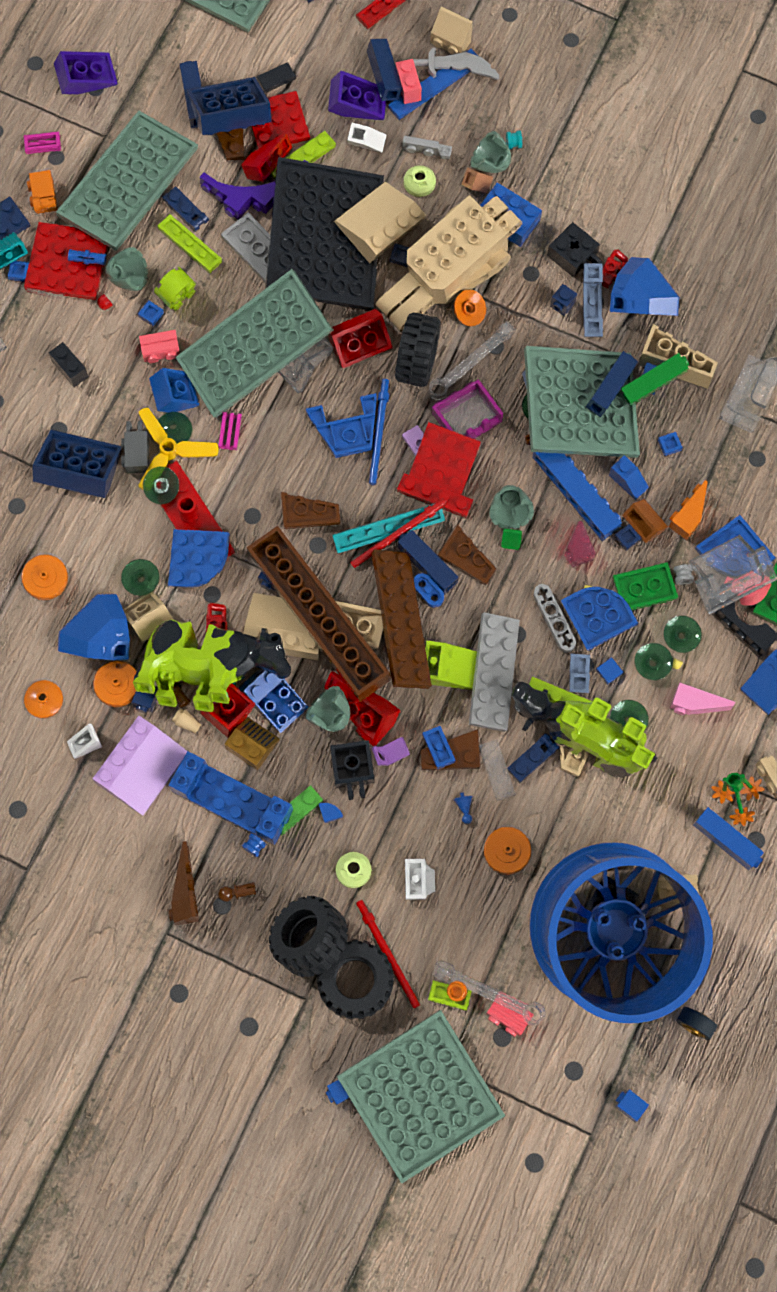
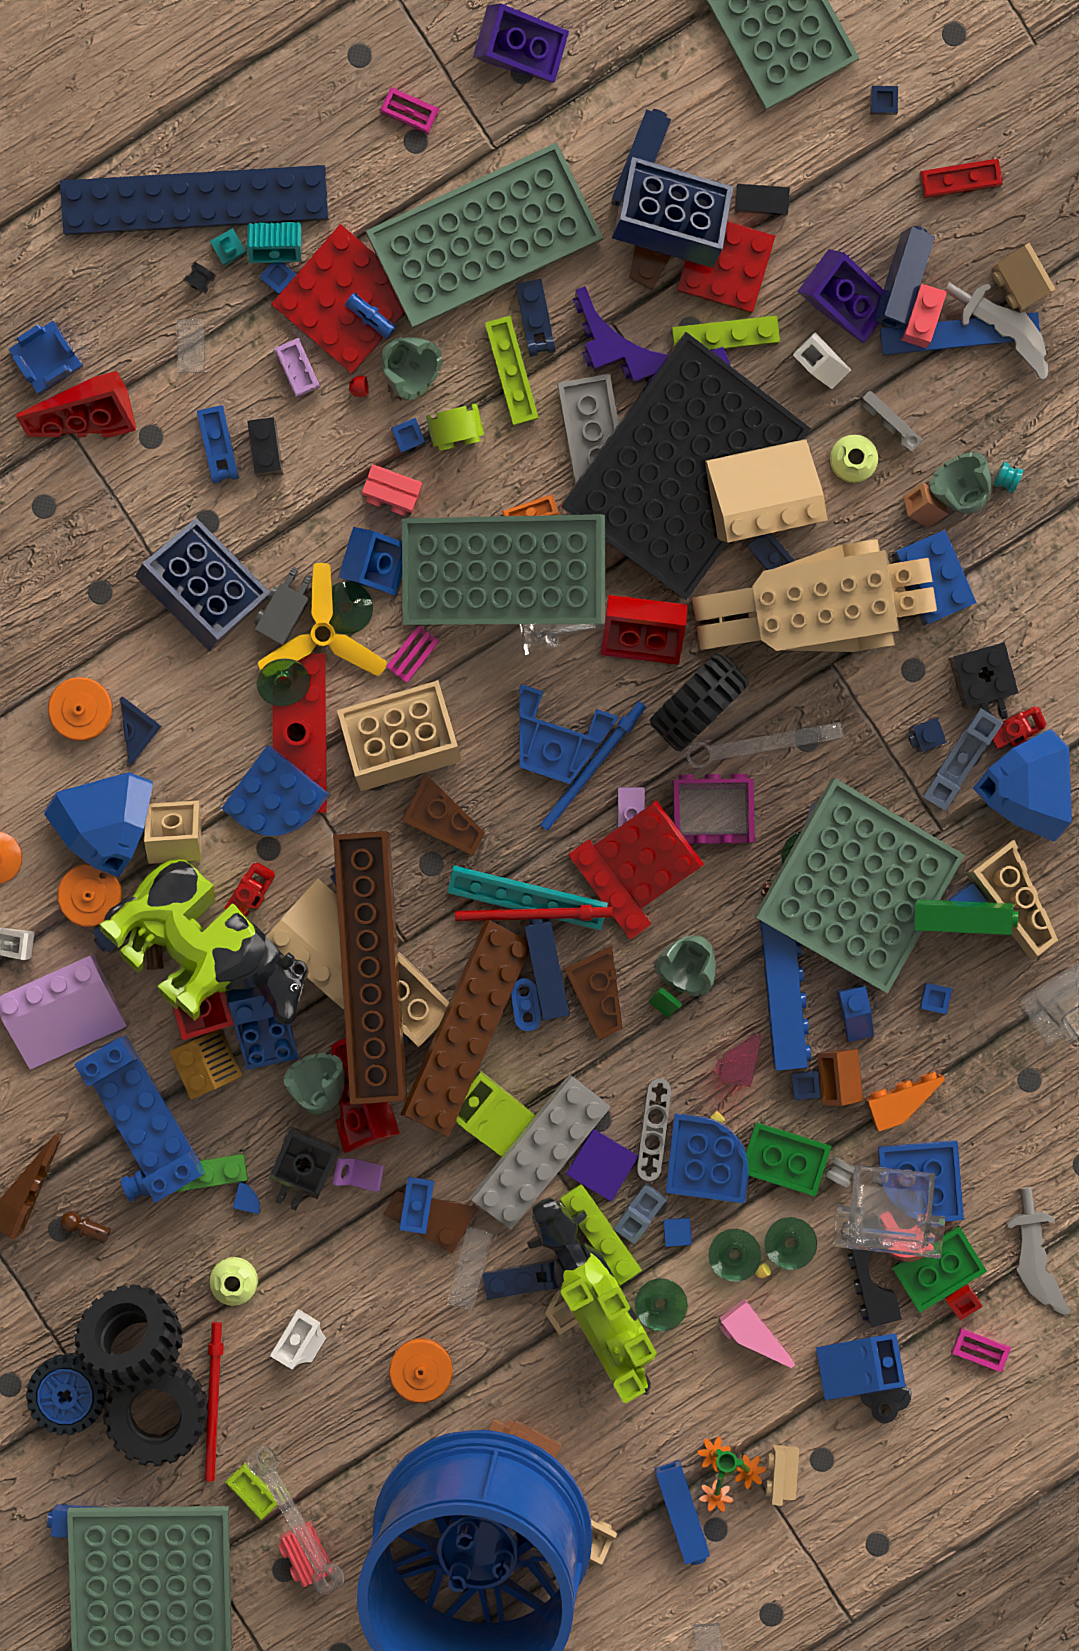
camera: 35 degrees right, 15 degrees up
orange hinge [27,170,58,214] -> none
clear green dish [121,559,160,596] -> none
tan cone [172,708,202,734] -> none
red slope [241,133,293,182] -> none
orange plate [447,981,467,1001] -> none
orange dish [454,290,486,326] -> none
blue piece [454,792,473,824] -> none
dark blue brick [585,351,638,417] -> none
none -> wheel [26,1353,107,1435]
none -> dark blue tile [120,696,162,765]
none -> blue plate [197,405,239,484]
none -> lavender plate [274,338,320,398]
none -> tan slope [337,680,462,791]
none -> dark purple tile [566,1129,638,1201]

